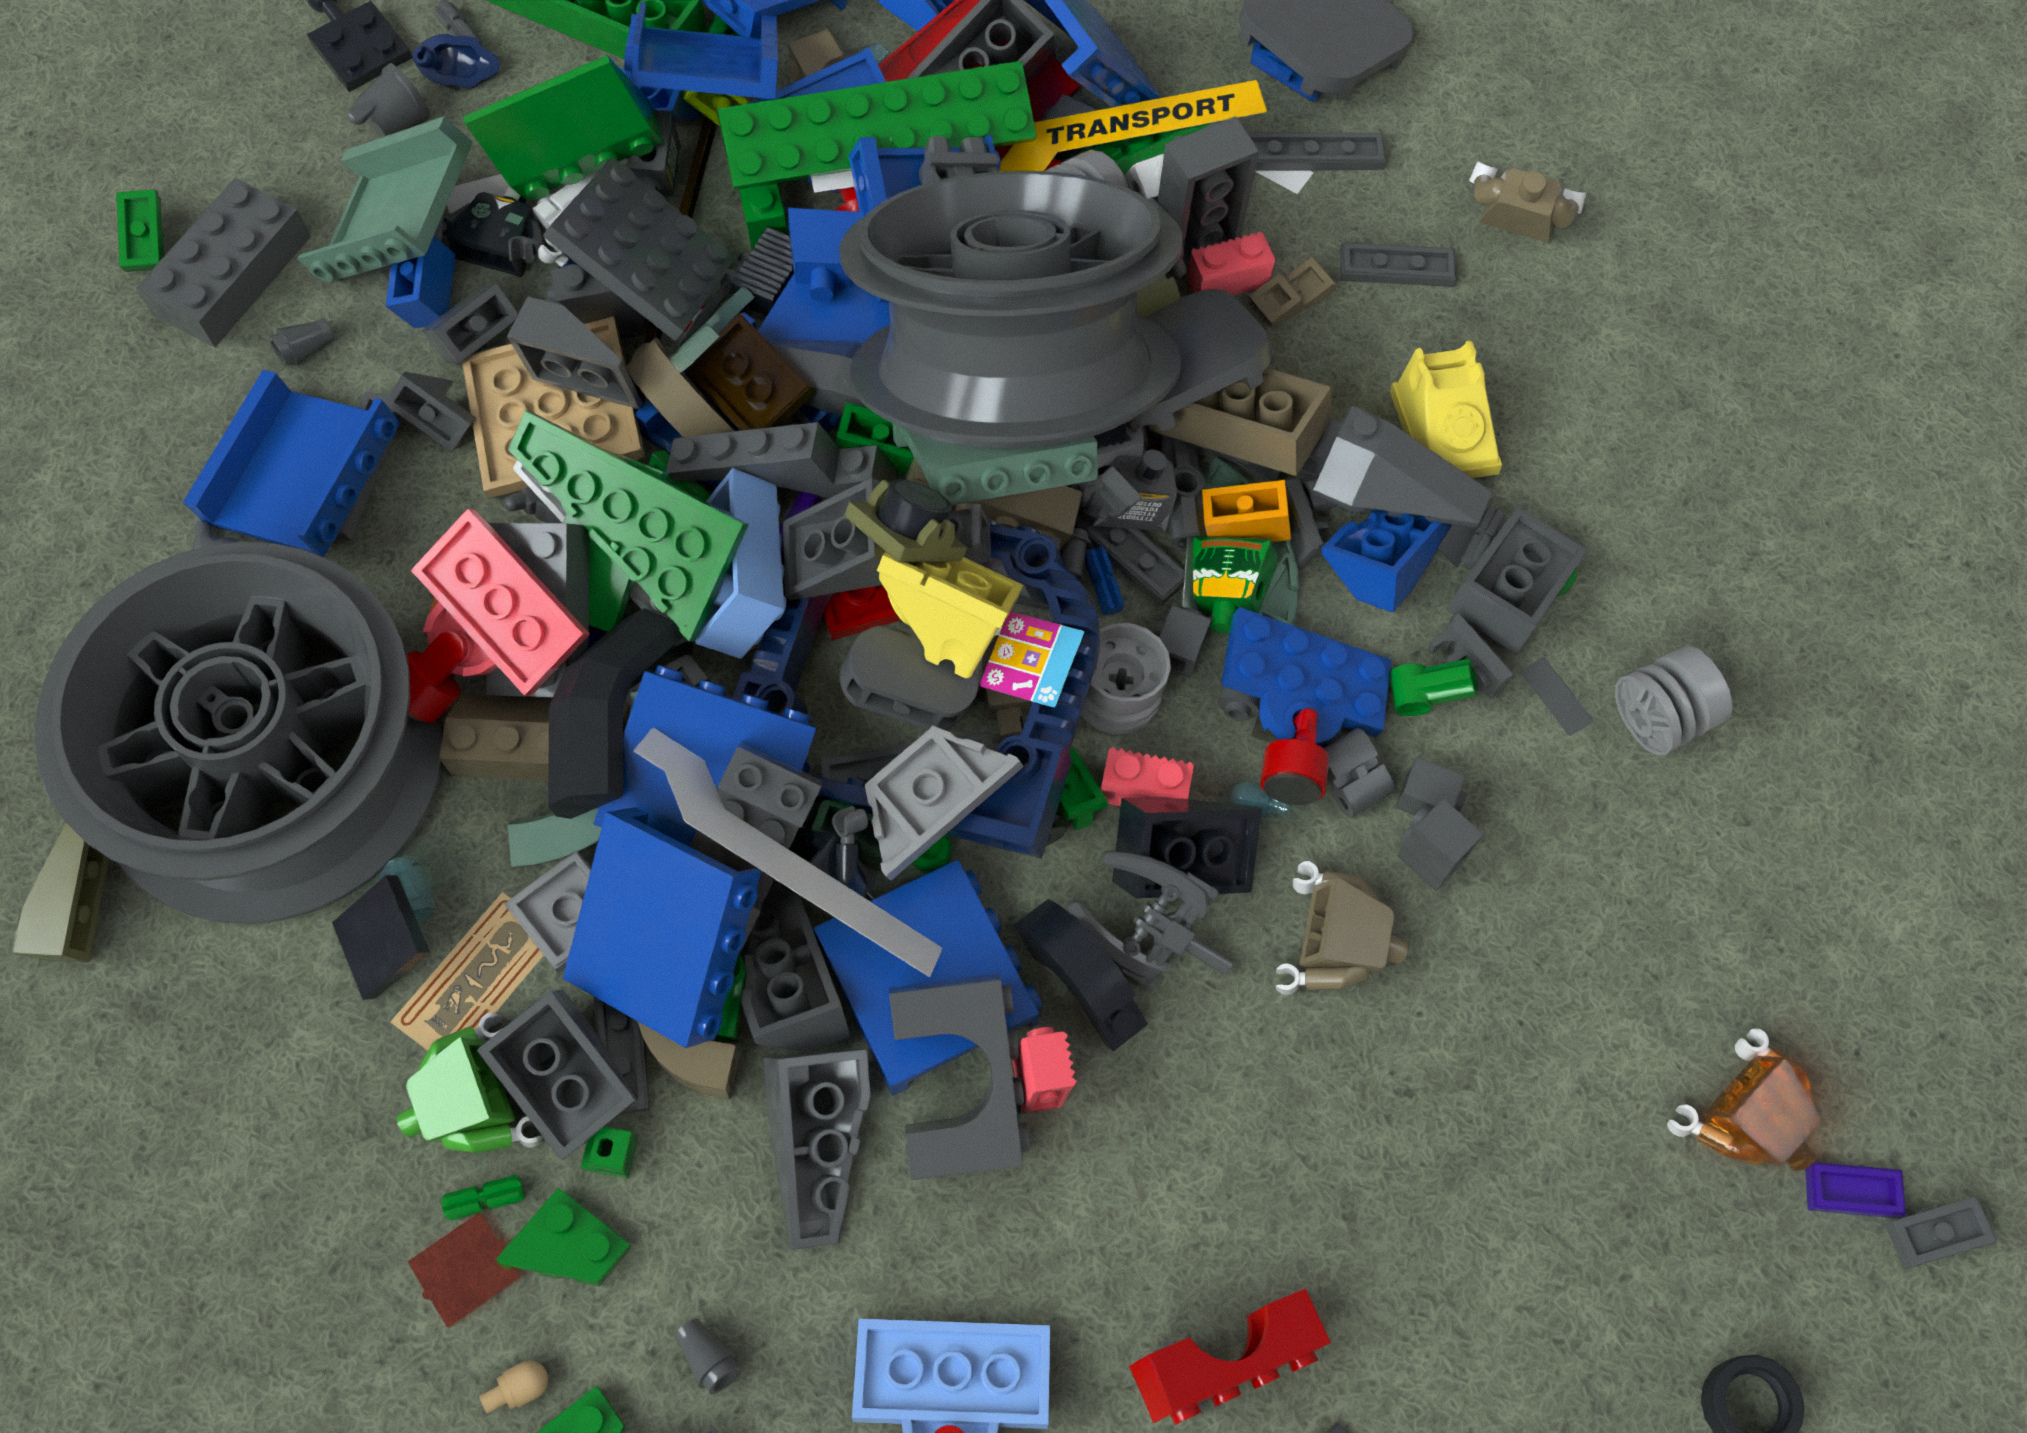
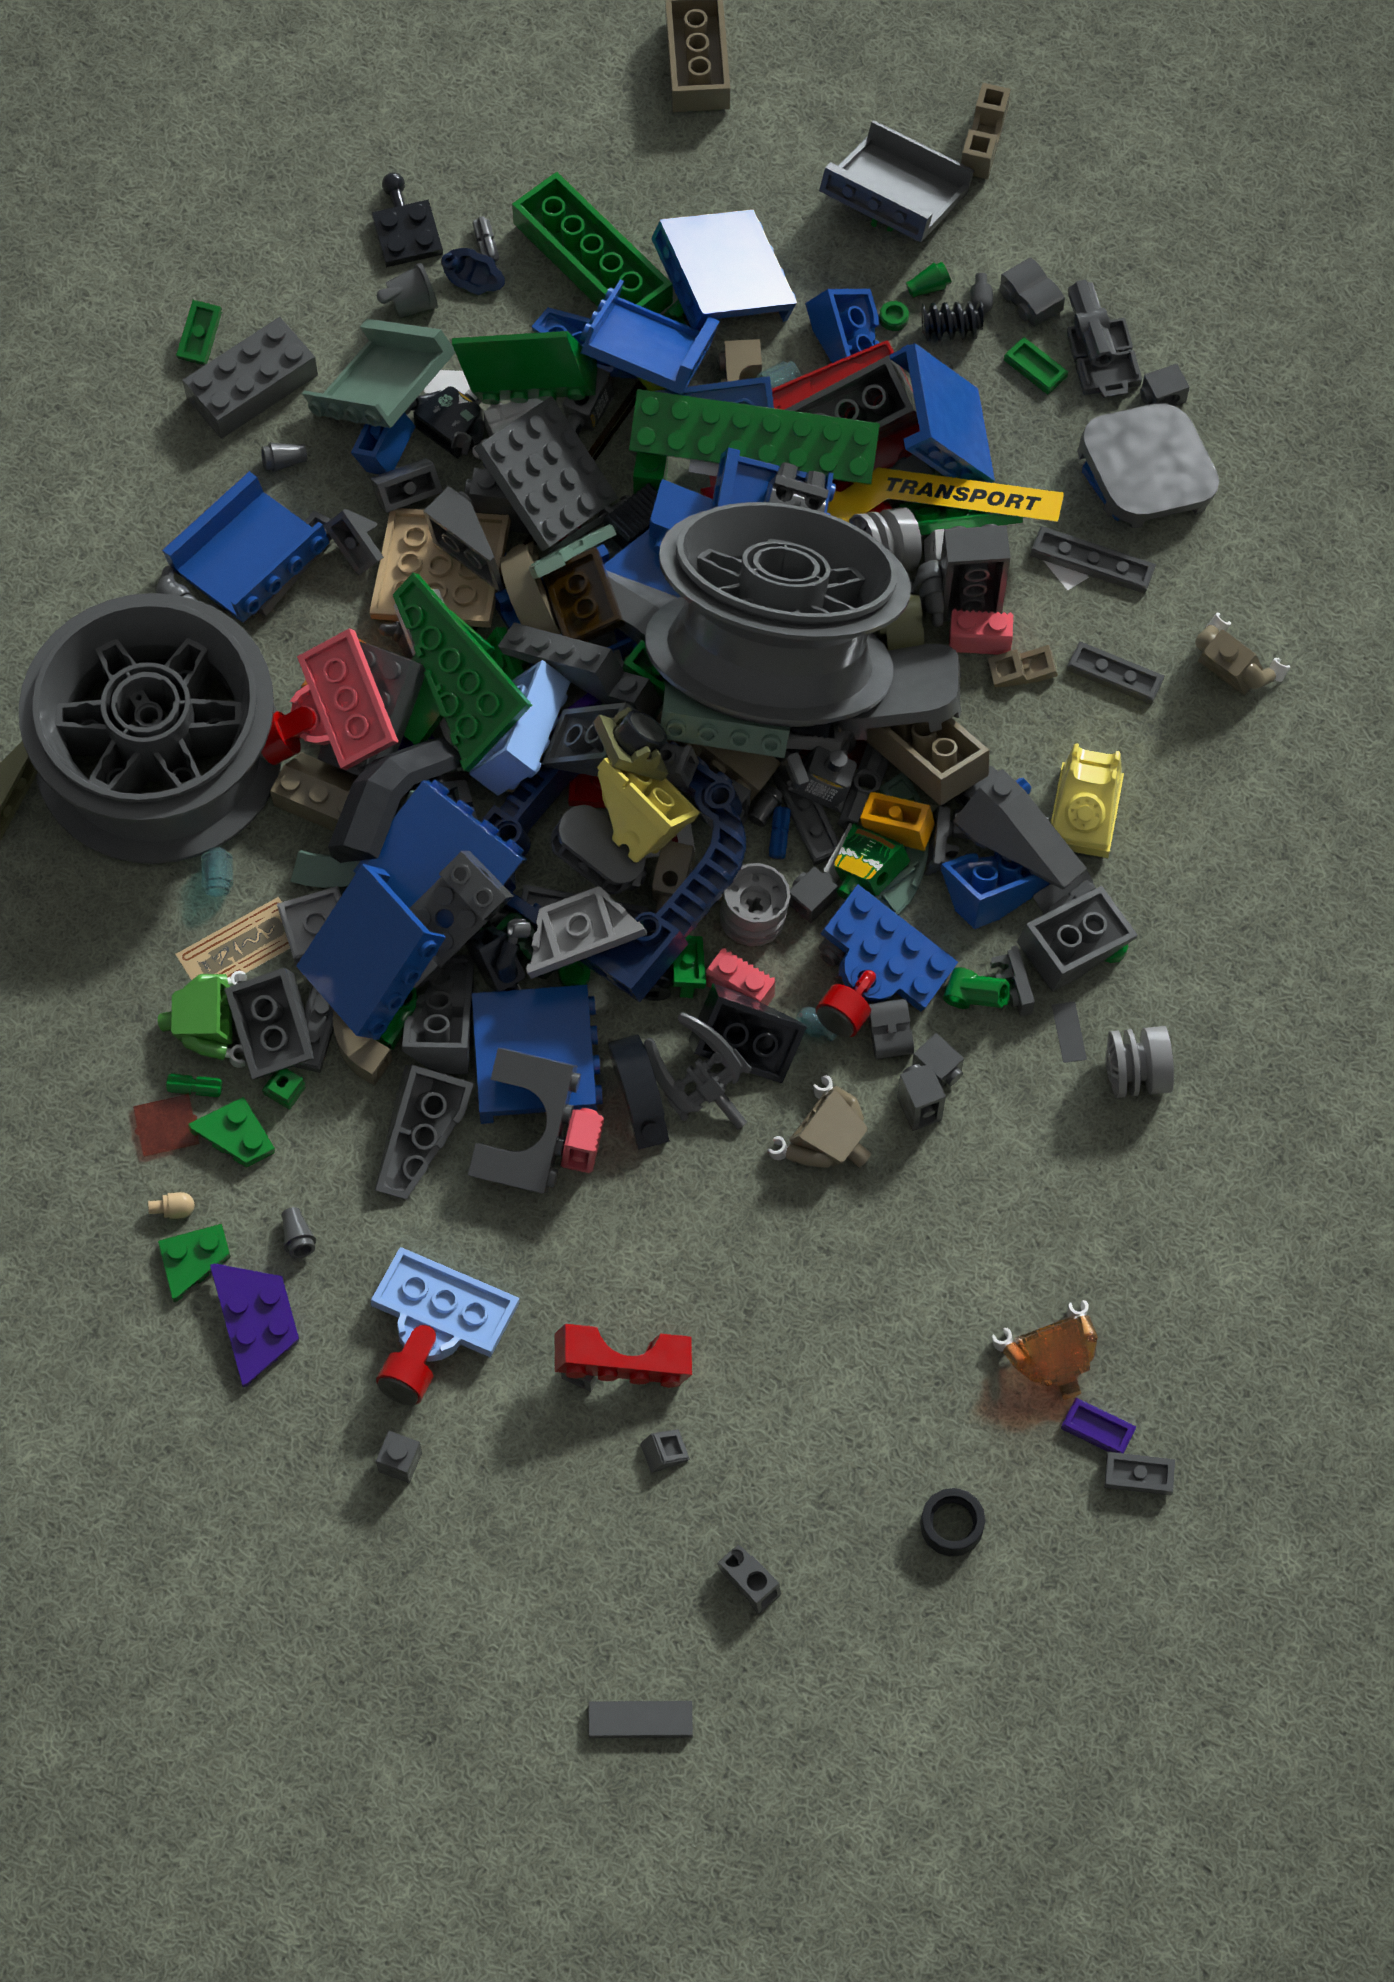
camera: 25 degrees right, 0 degrees up
black tile [332,875,430,1000] -> none
white sticker [633,728,943,977] -> none
sticker [979,611,1085,708] -> none

